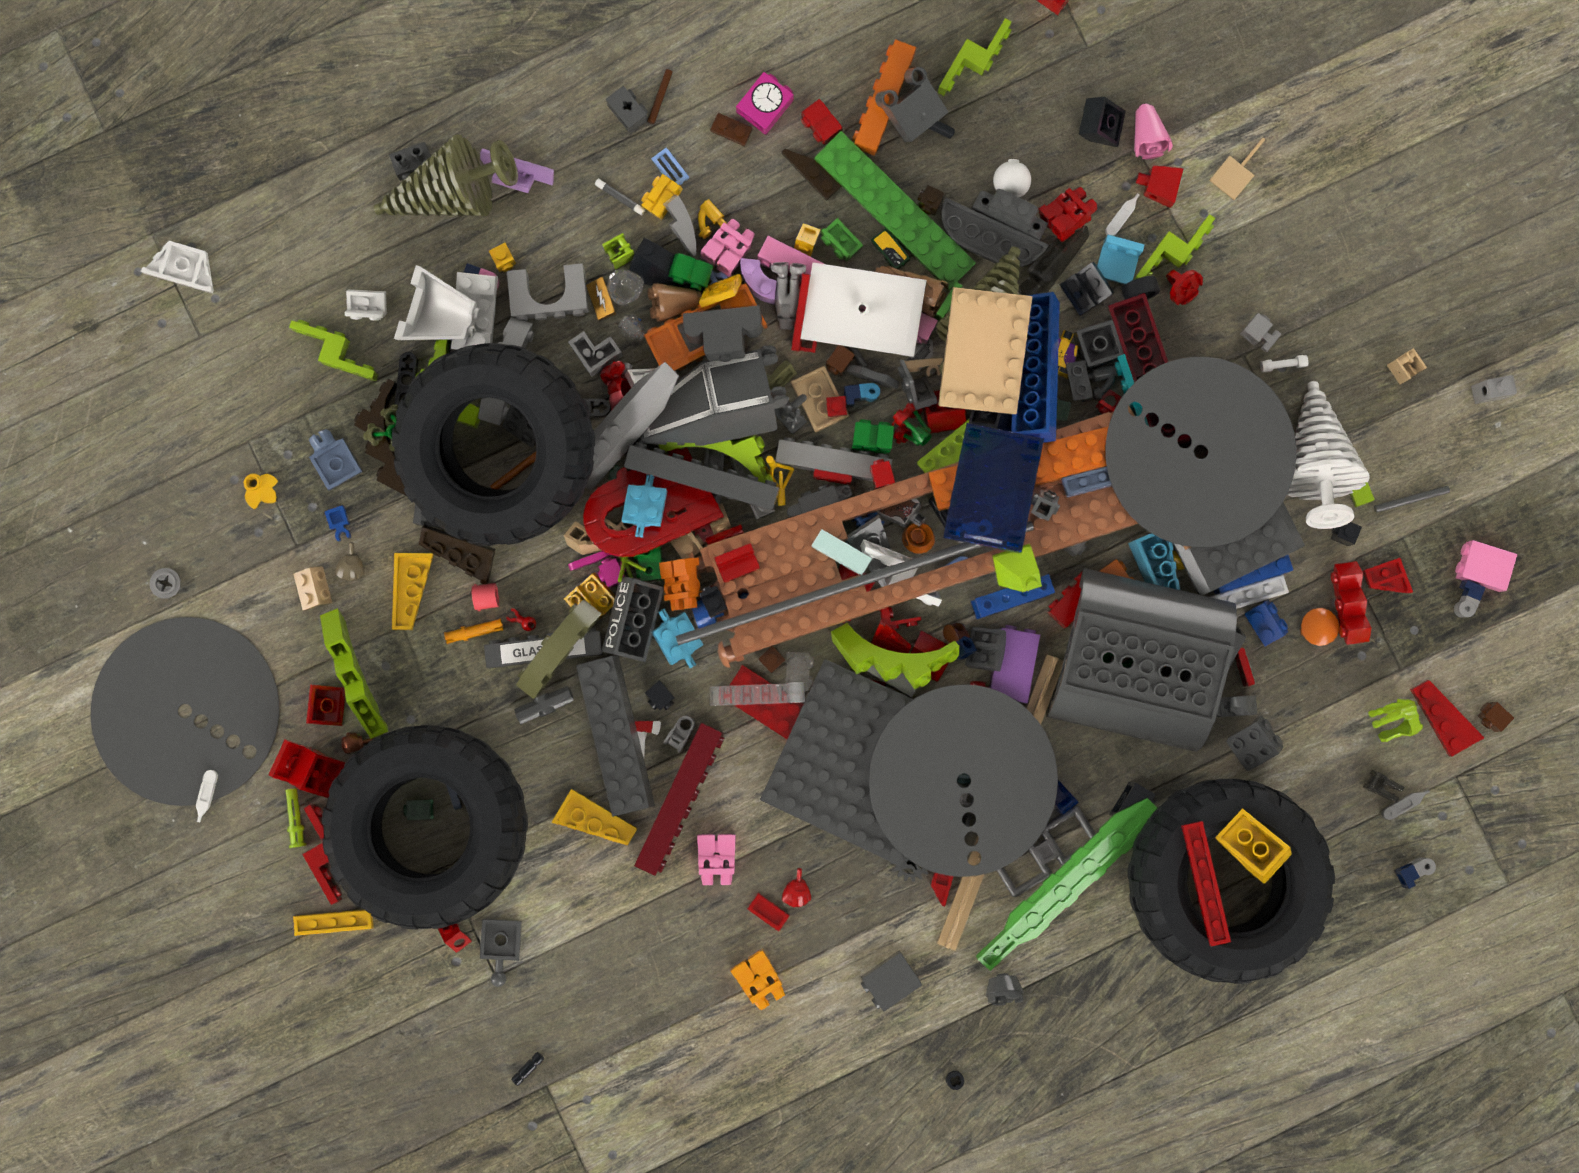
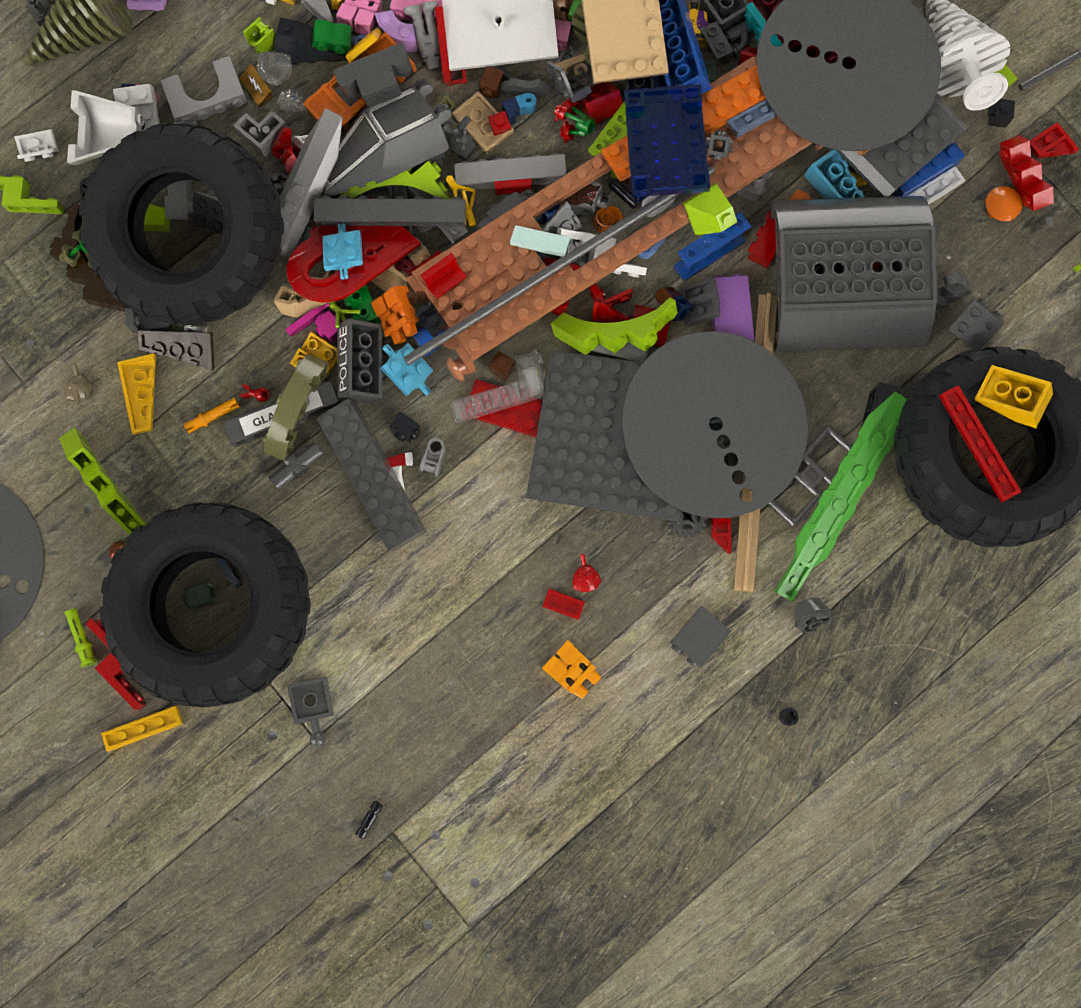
camera: 10 degrees left, 5 degrees down
red bracket [268,739,345,798] -> none
tan bracket [293,566,332,611] -> none
red slope [306,685,345,726] -> none
sand blue plate [309,429,363,491] -> none
blue plate [324,505,351,542] -> none
red bracket [438,923,472,953] -> none
coral piece [472,583,499,611] -> none
yellow bracket [489,243,516,272] -> none
yellow wing [551,789,638,846] -> none
dark red brick [634,723,725,876] -> none
medium nougat cone [648,283,701,322] -> none
bright pink hips [697,834,736,885] -> none
green brick [852,419,894,455] -> none
red brick [870,459,895,490] -> none
clear blue slope [1054,780,1079,815] -> none
red tile [1235,648,1255,687] -> none
blue bracket [1245,599,1288,646] -> none

